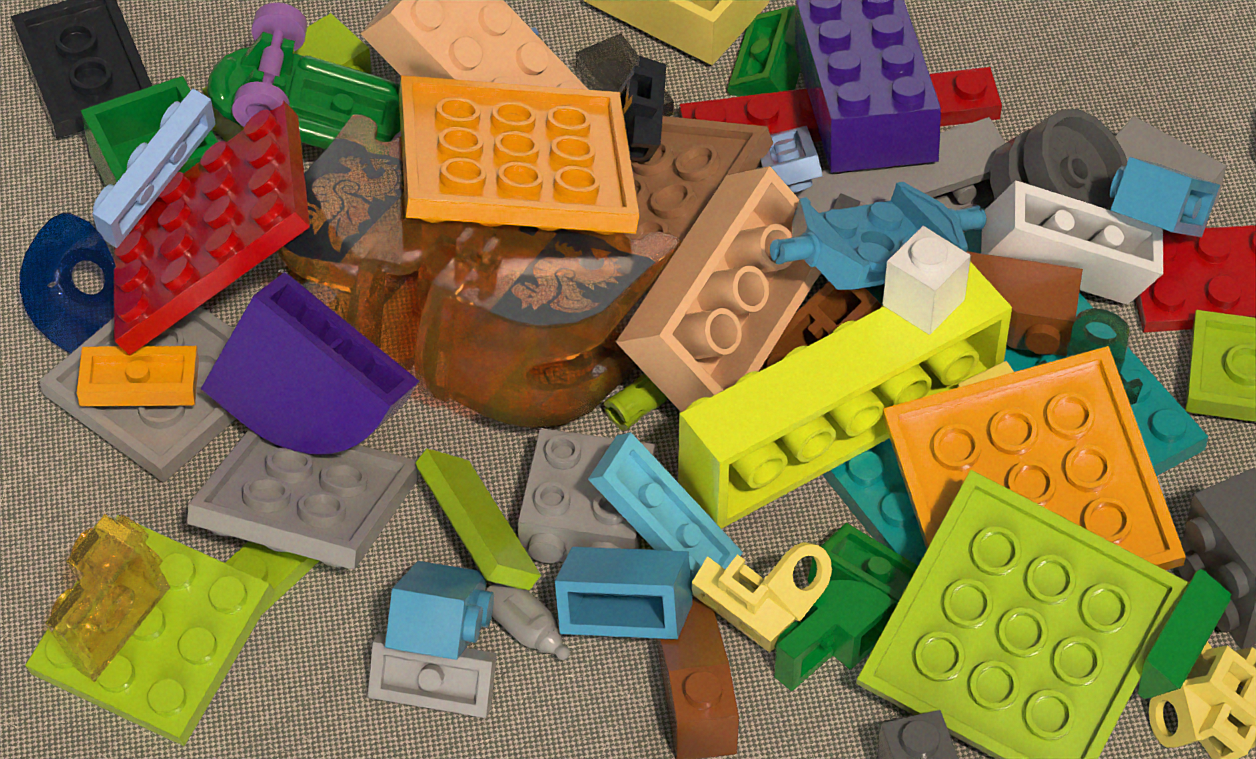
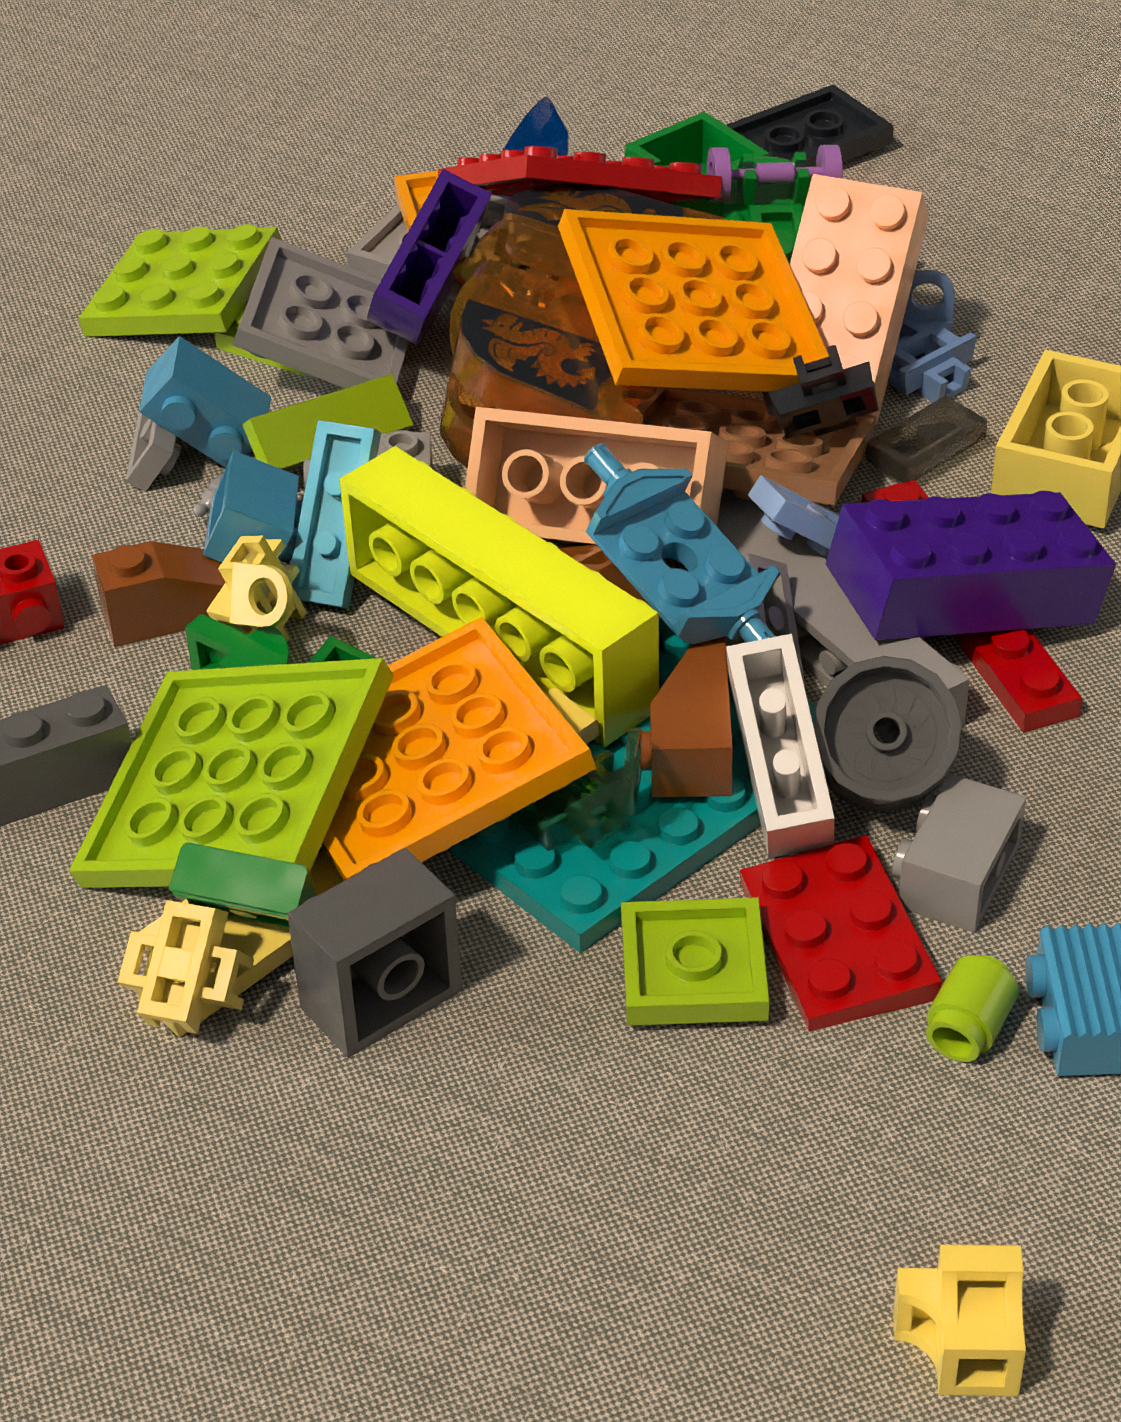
camera: 80 degrees right, 10 degrees down
clear yellow plate [45,514,170,682] -> none
light blue plate [92,88,216,248] -> none
white brick [883,226,971,335] -> none
dark azure brick [1110,157,1220,237] -> none

